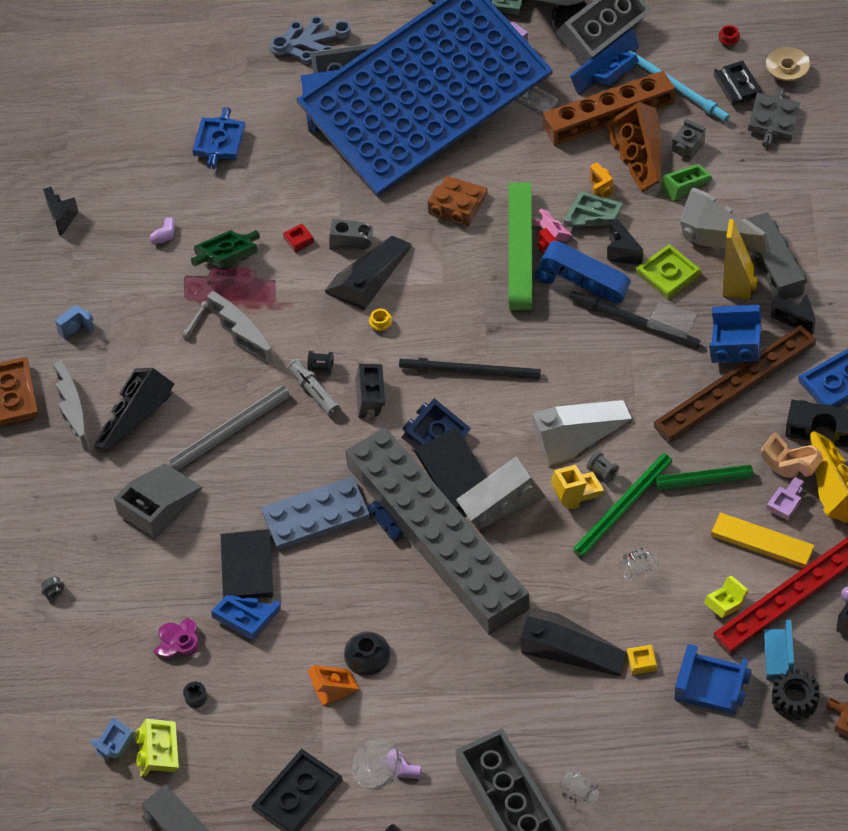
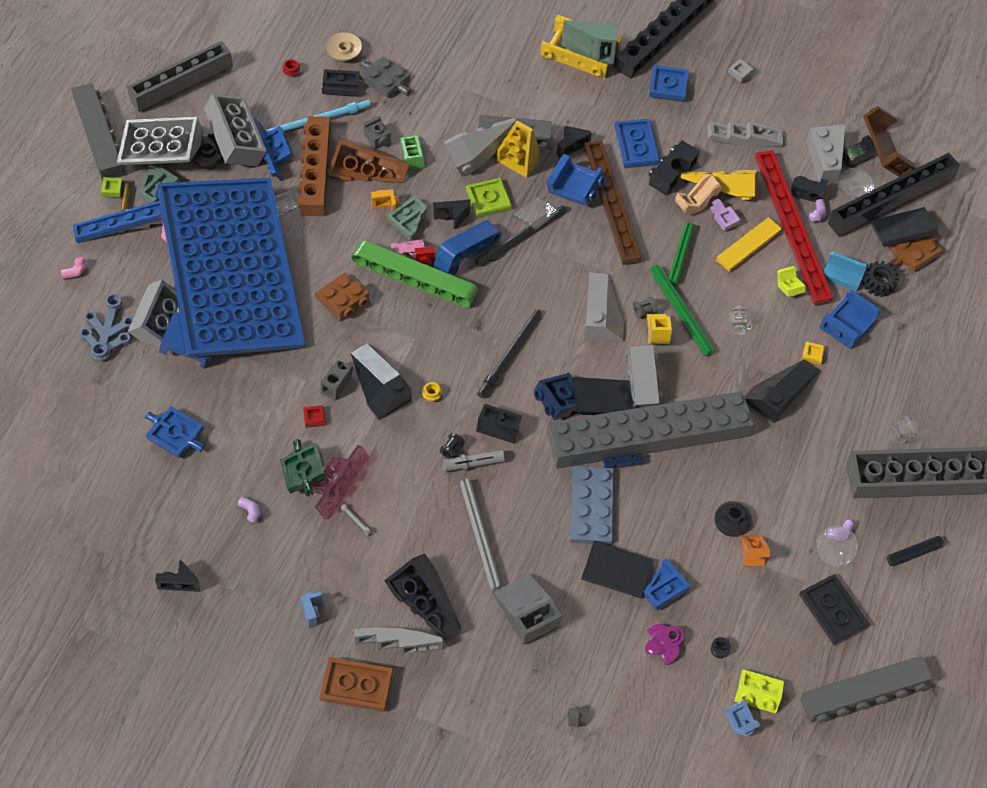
camera: 75 degrees left, 5 degrees up
light grey slope [207,291,273,364] -> none

